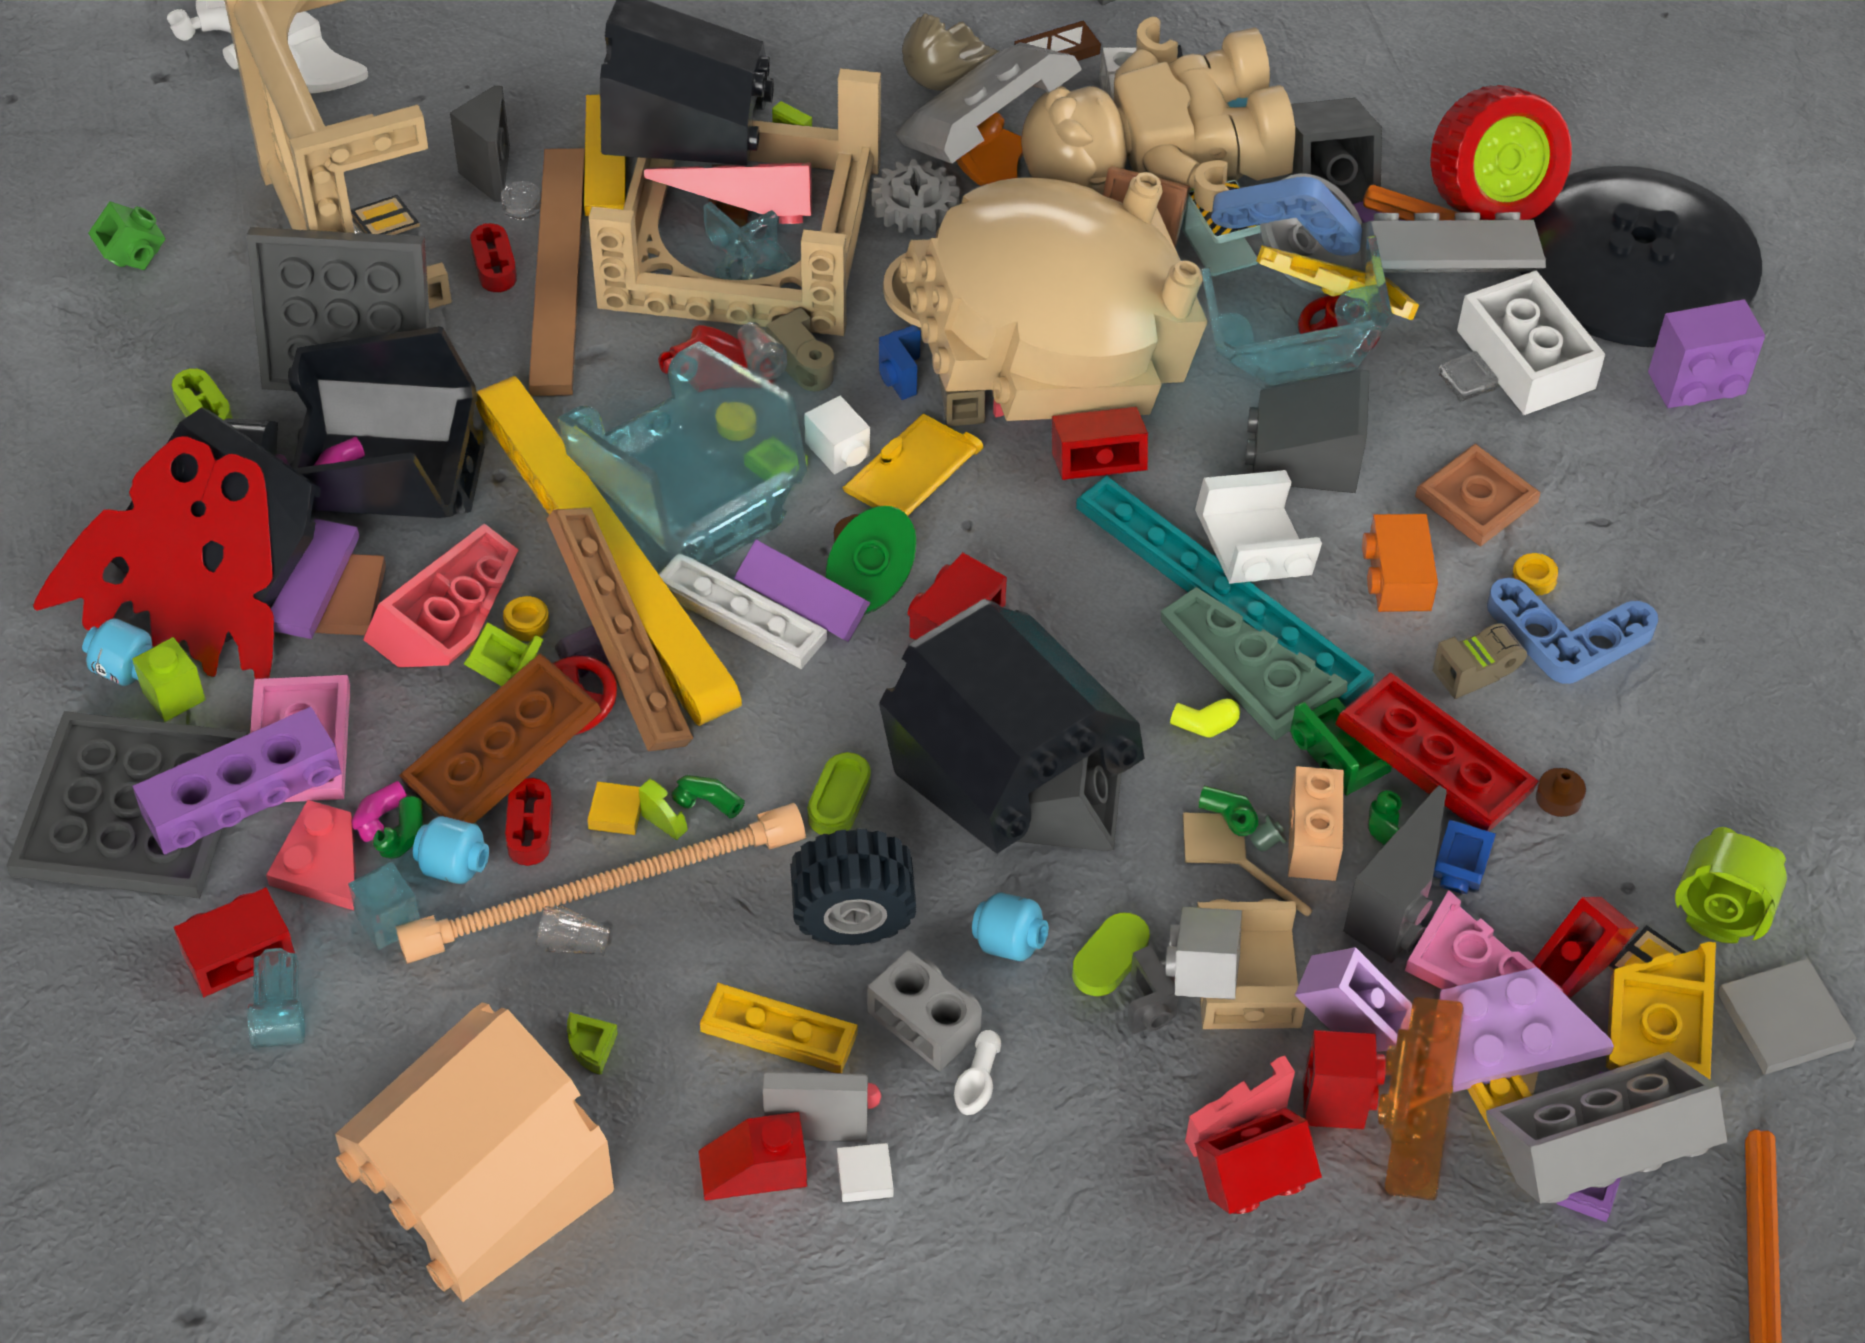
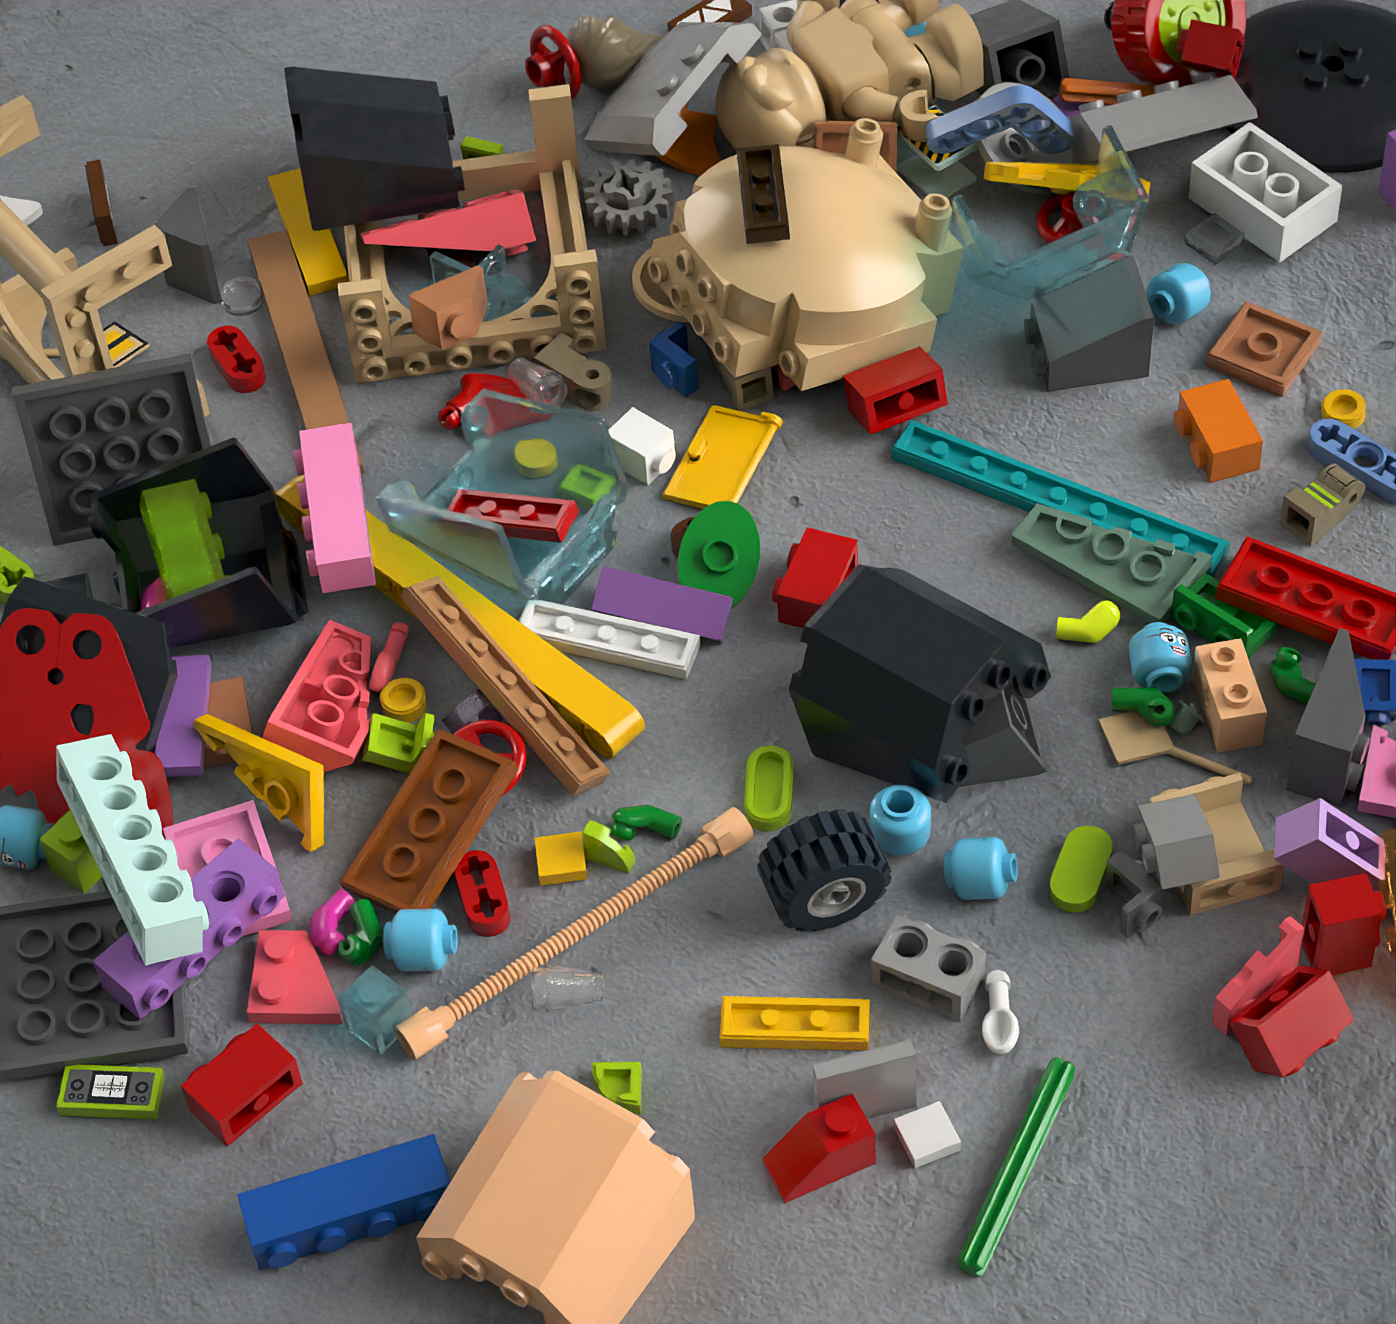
camera: 10 degrees left, 0 degrees up
clear light blue piece [248,948,305,1049] -> none
white panel [1195,470,1322,584] -> none
none -> light aqua brick [56,734,209,965]
none -> tile [56,1064,166,1120]
none -> reddish brown tile [85,159,118,246]
none -> clear neon green brick [139,479,230,600]
none -> yellow wing [194,714,324,852]
none -> blue brick [237,1133,450,1270]
none -> bright pink brick [293,423,376,593]
none -> coral piece [369,622,409,693]
none -> nougat slope [408,266,488,350]
none -> red tile [441,489,579,543]
none -> red piece [525,25,581,100]
none -> dark brown tile [736,144,790,244]
none -> medium azure head [869,785,931,856]
none -> green axle [958,1058,1075,1277]
none -> medium azure head [1128,622,1192,693]
none -> medium azure head [1147,263,1211,325]
none -> red slope [1177,19,1245,79]

